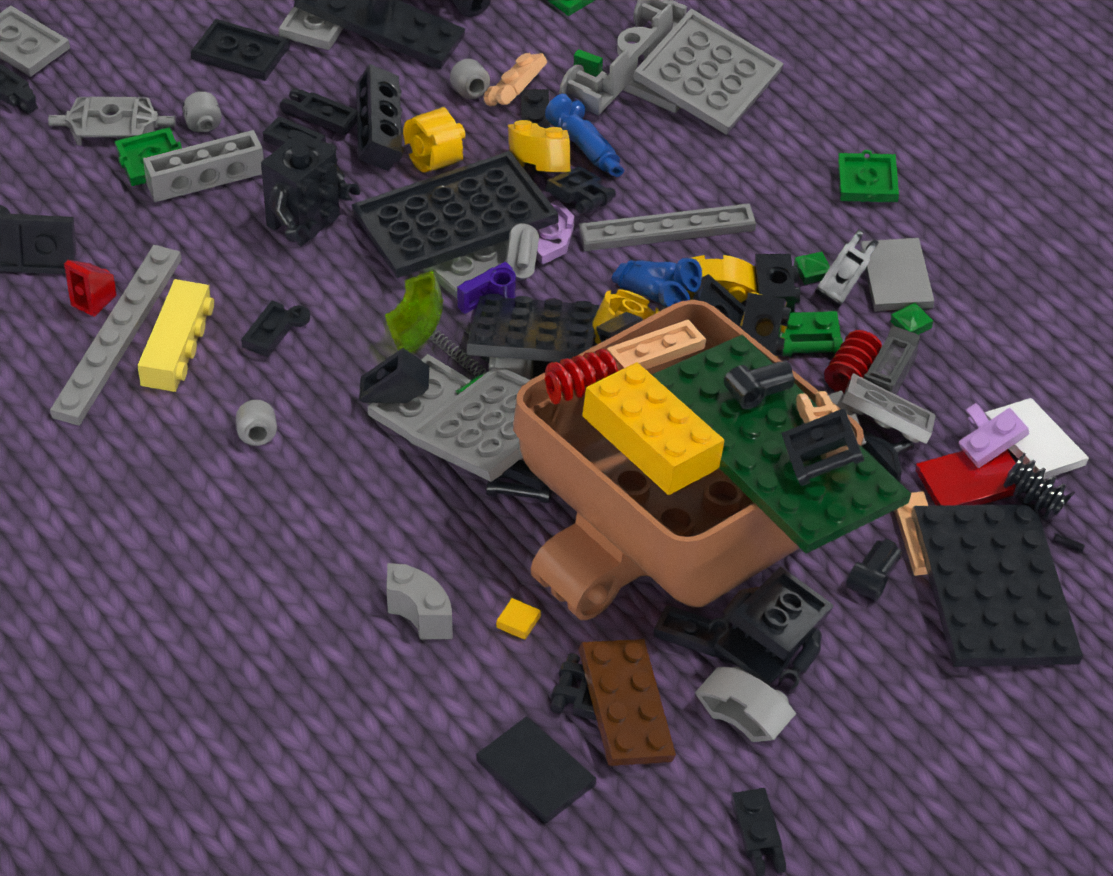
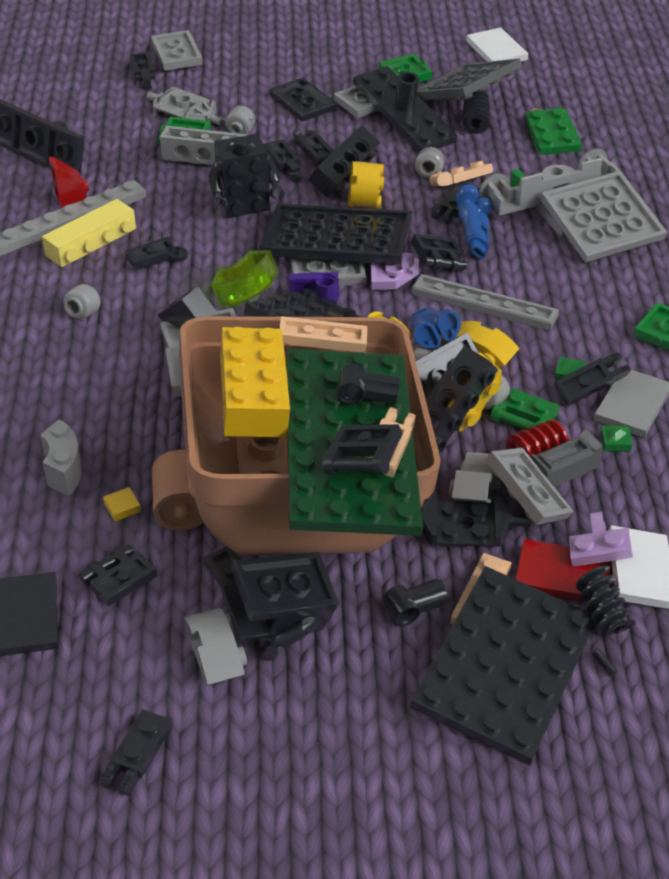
camera: 35 degrees right, 5 degrees down
light grey piece [505,224,539,281] -> none
yellow brick [508,120,570,172] -> none
red piece [545,349,618,404] -> none
reddish brown plate [578,639,676,766] -> none
black brick [754,254,800,313] -> none

